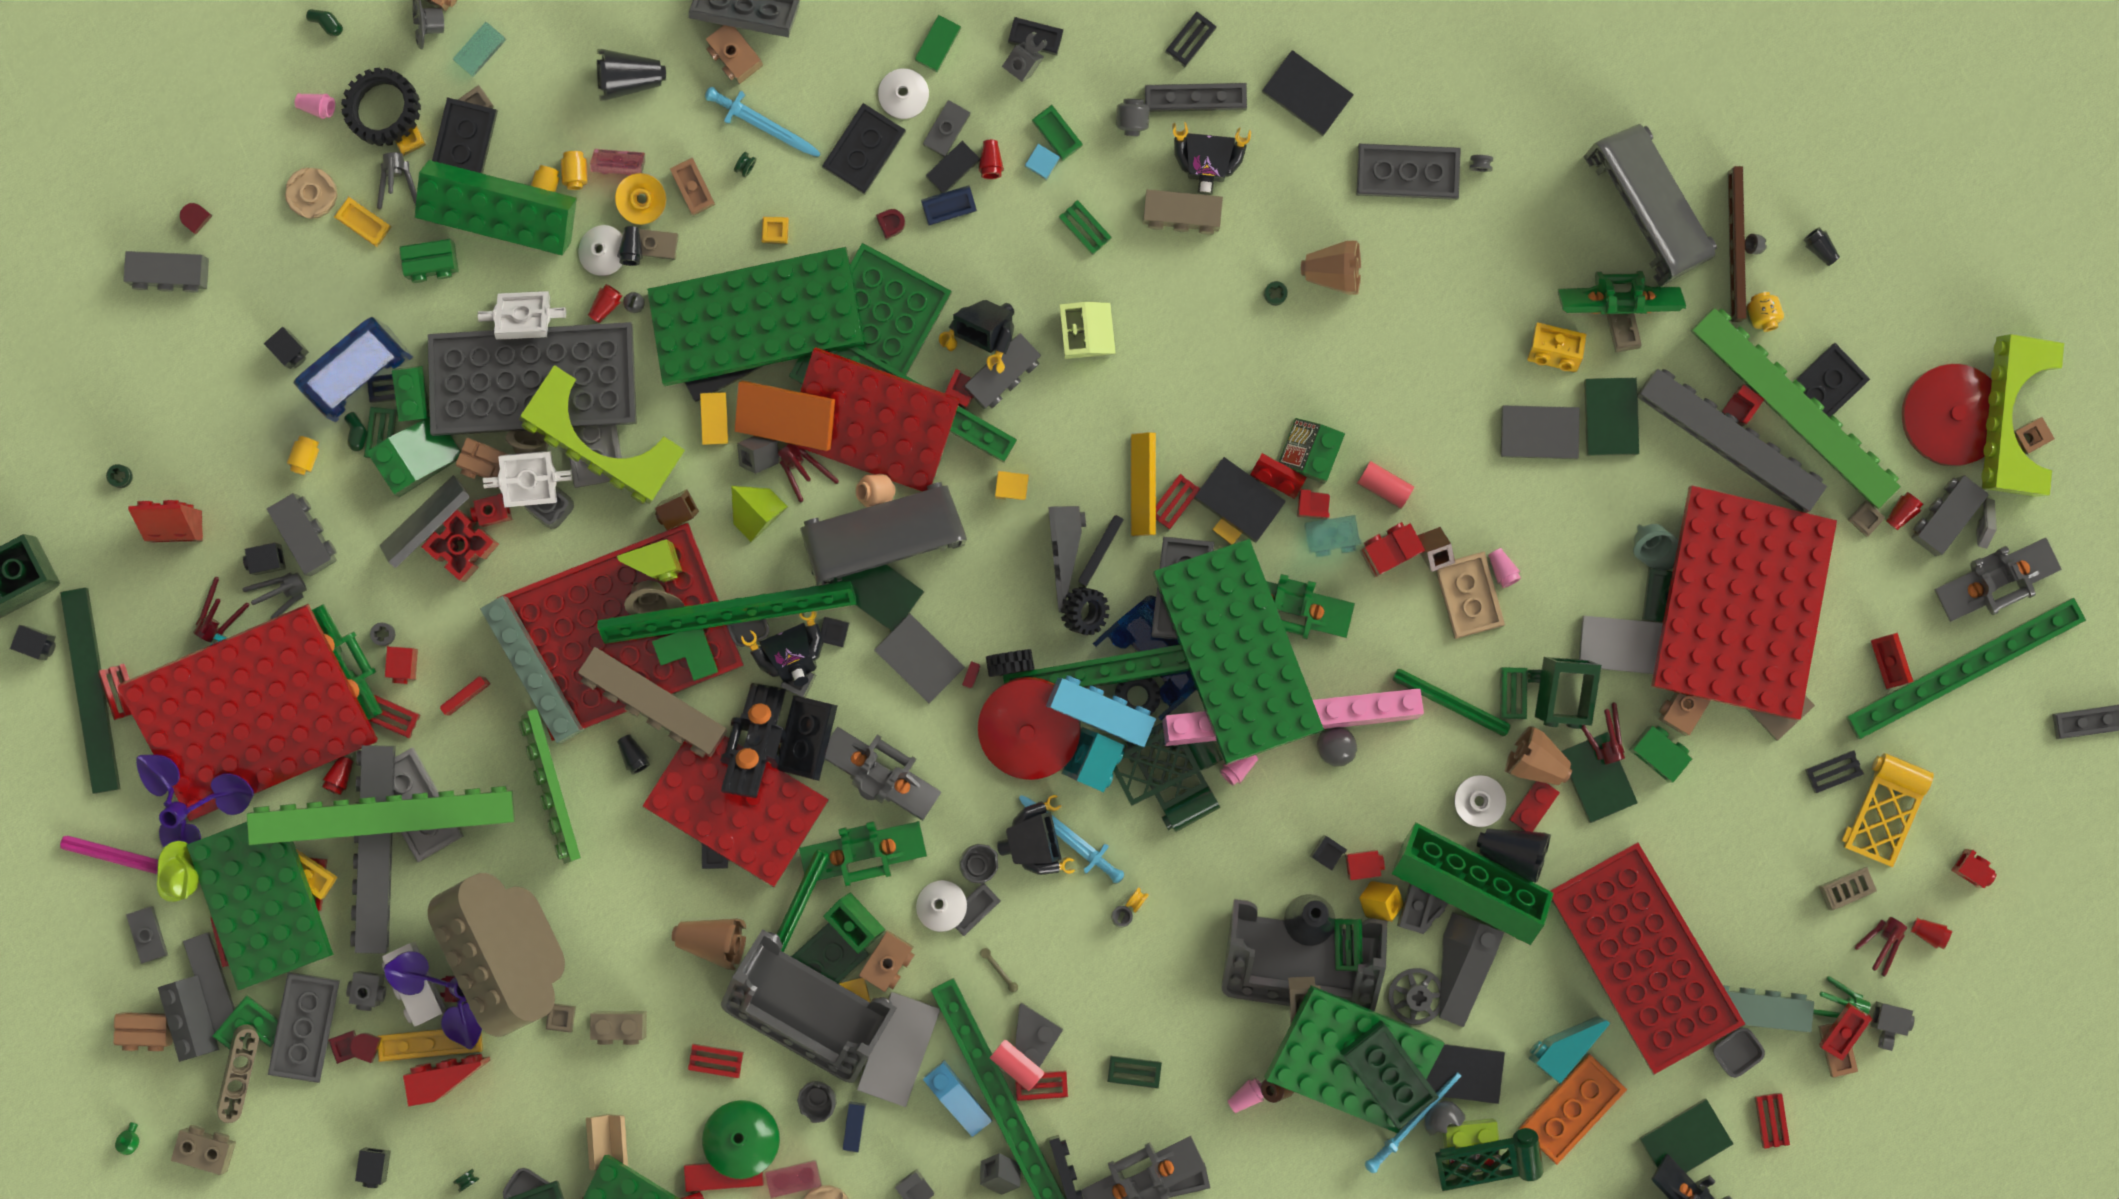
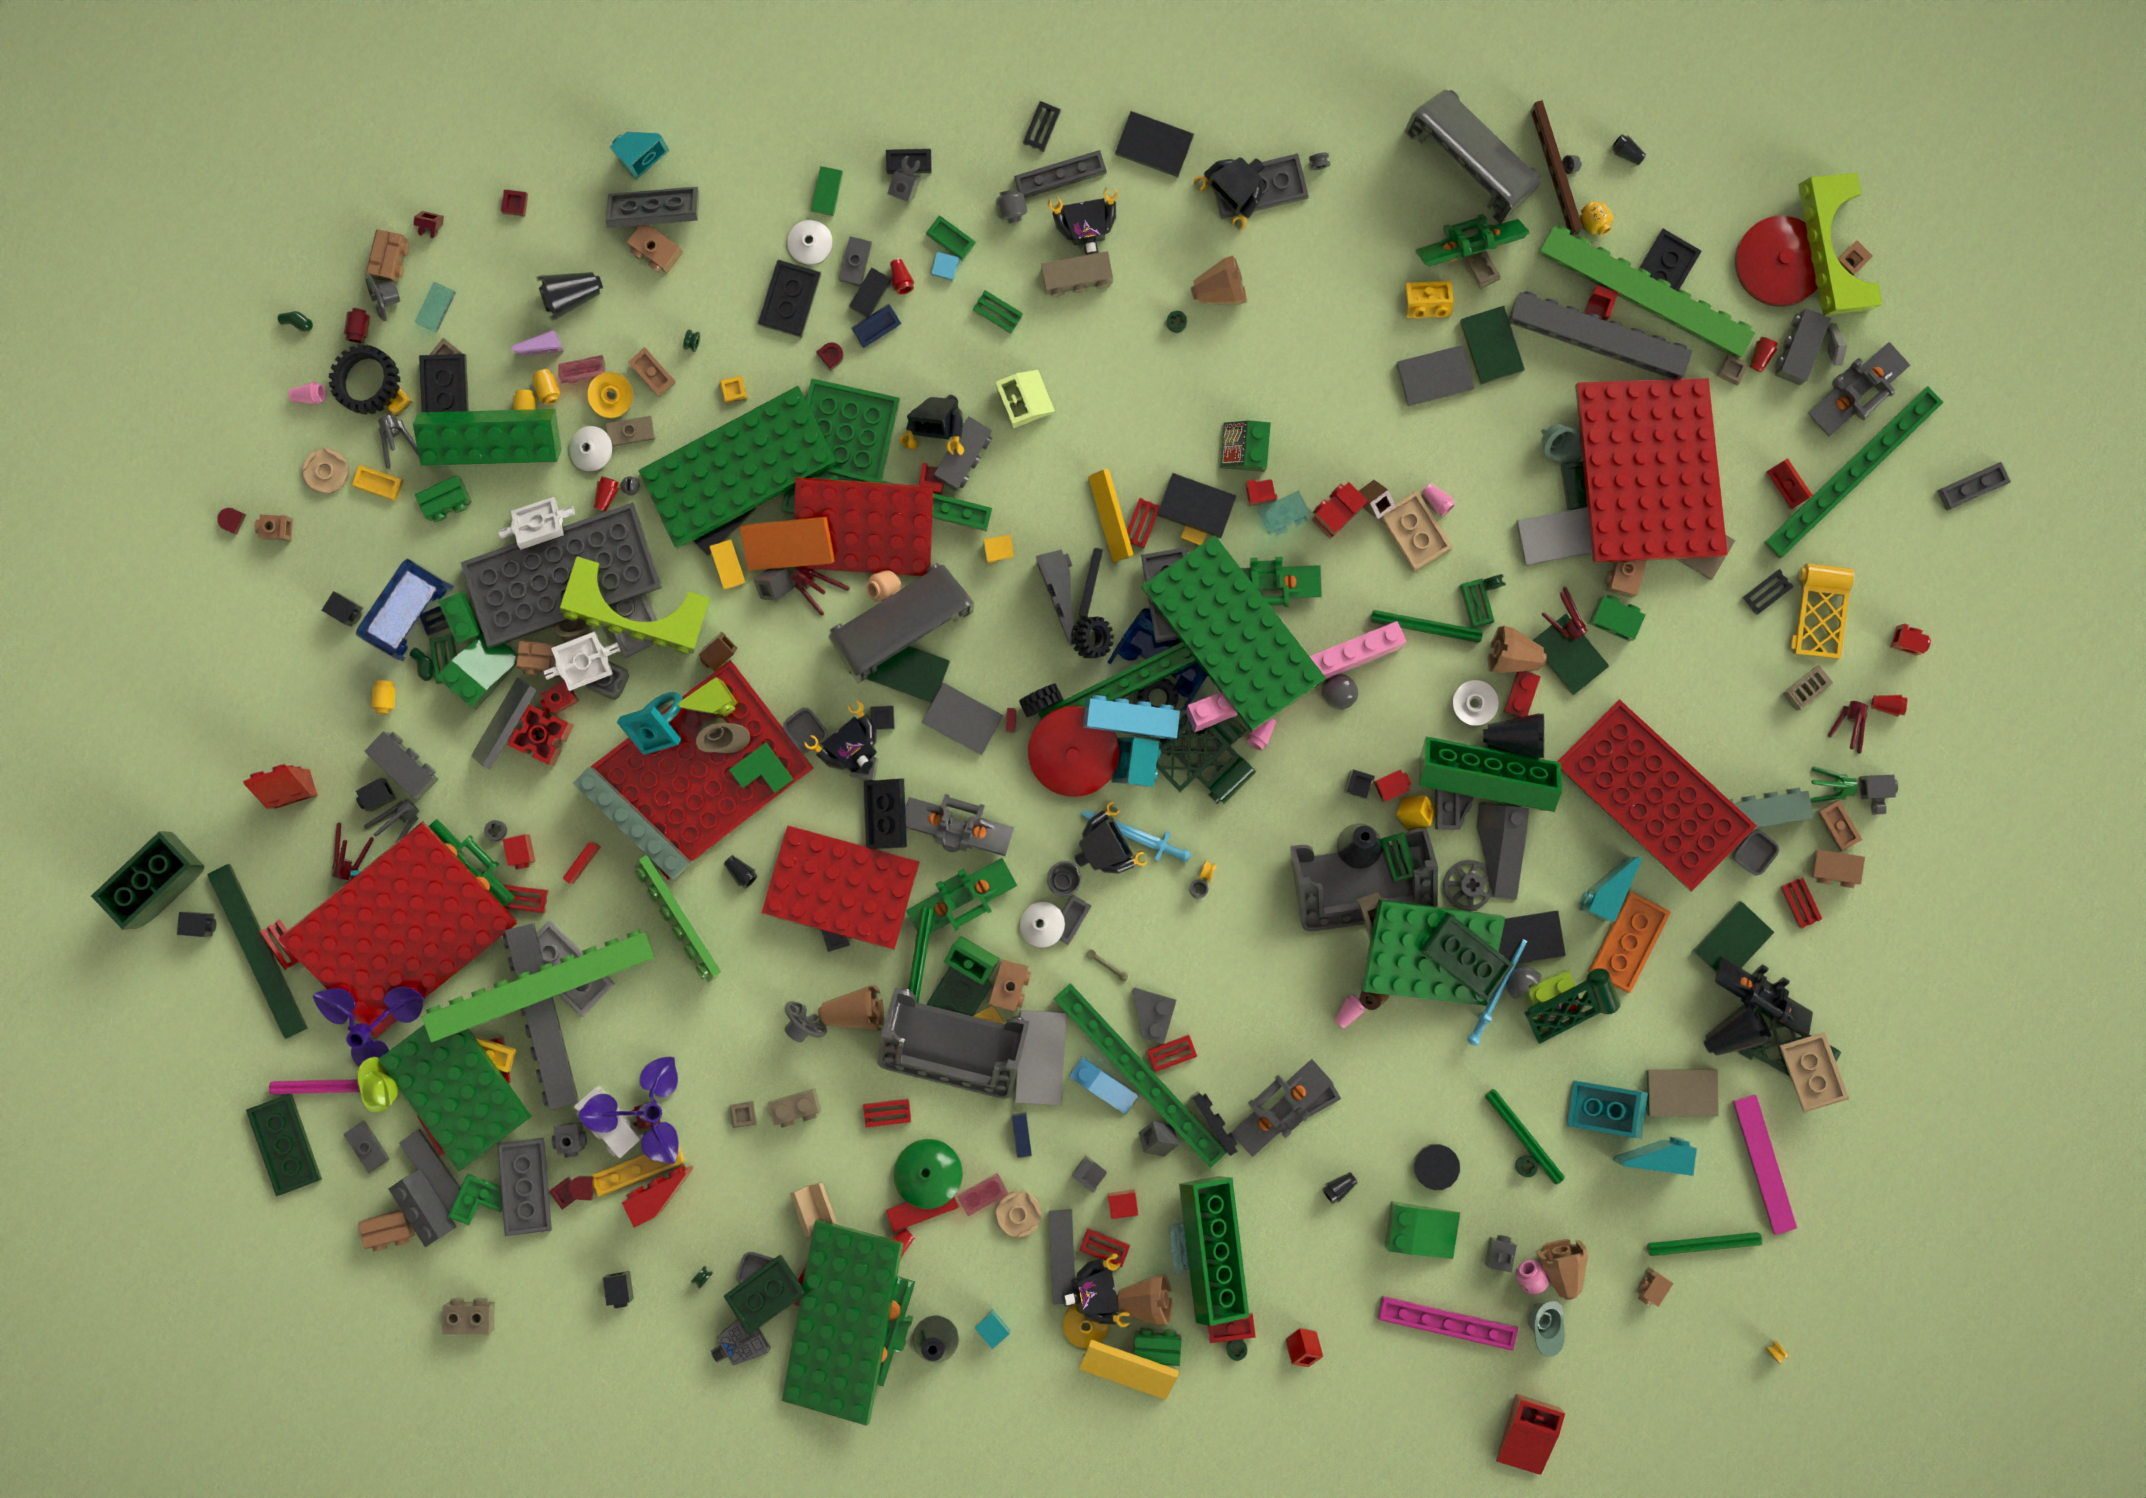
camera: 20 degrees left, 0 degrees up
dark green bush [106,464,133,488] -> none
green piece [115,1122,139,1155] -> none
dark grey brick [124,251,209,293] -> none
dark tan beam [217,1024,259,1123] -> none
red cone [322,756,354,795] -> none
dark tan brick [428,873,565,1037] -> none
dark tan brick [578,647,727,758] -> none
green plate [597,581,856,644] -> none
black cone [617,226,643,266] -> none
medium azure sword [705,87,821,157] -> none
black piece [720,683,786,798] -> none
lime slope [731,486,788,543] -> none
dark grey hair [797,1081,837,1123] -> none
coral brick [990,1040,1044,1091] -> none
dark green tile [1107,1055,1162,1089] -> none
red plate [1250,453,1307,499] -> none
coral brick [1357,461,1414,509] -> none
dark green window [1535,657,1602,729] -> none
red plate [1819,1003,1872,1061] -> none
none -> dark green tile [246,1094,322,1197]
none -> medium nougat brick [254,514,293,541]
none -> dark red brick [344,308,370,343]
none -> lavender slope [511,330,564,356]
none -> teal tile [617,692,683,755]
none -> dark grey wheel [784,1001,827,1042]
none -> black torso [1193,157,1264,230]
none -> medium nougat brick [1811,849,1865,888]

